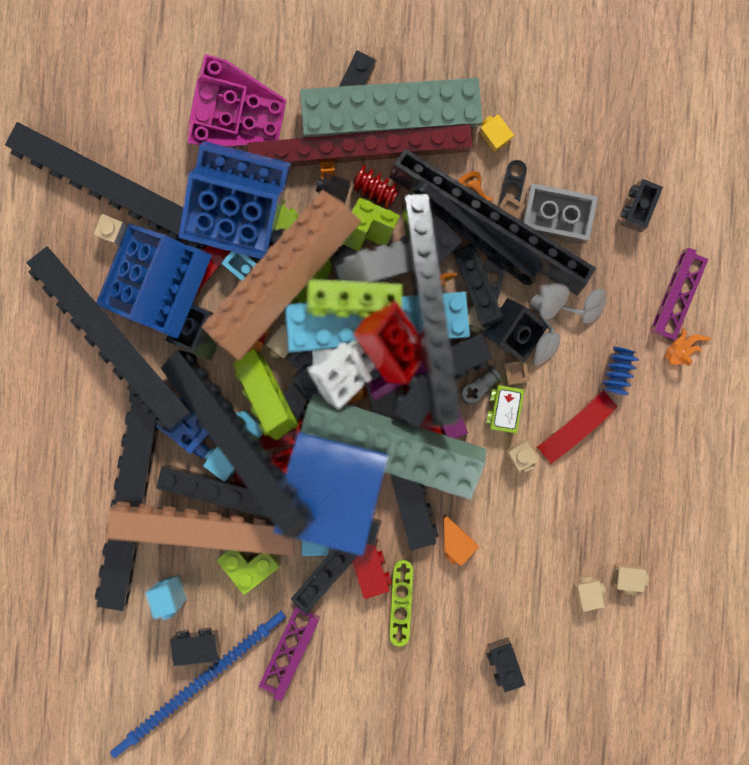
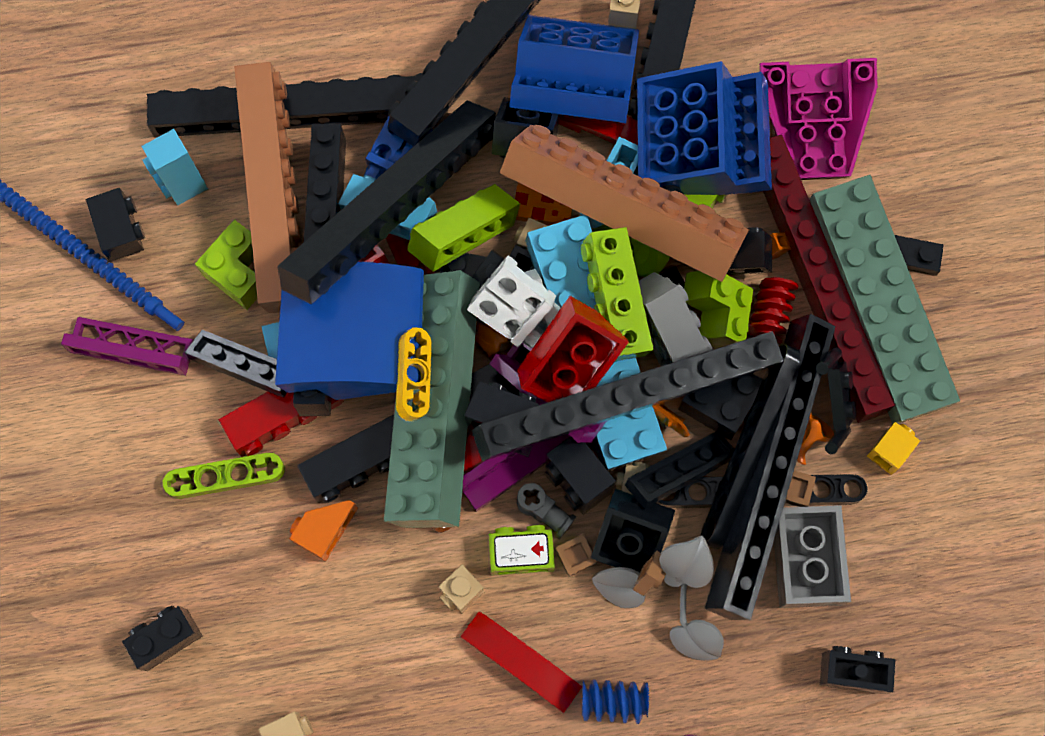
camera: 80 degrees right, 15 degrees down
none -> yellow beam [396,327,432,421]
none -> medium nougat plate [632,551,666,596]
none -> black plate [816,347,856,454]

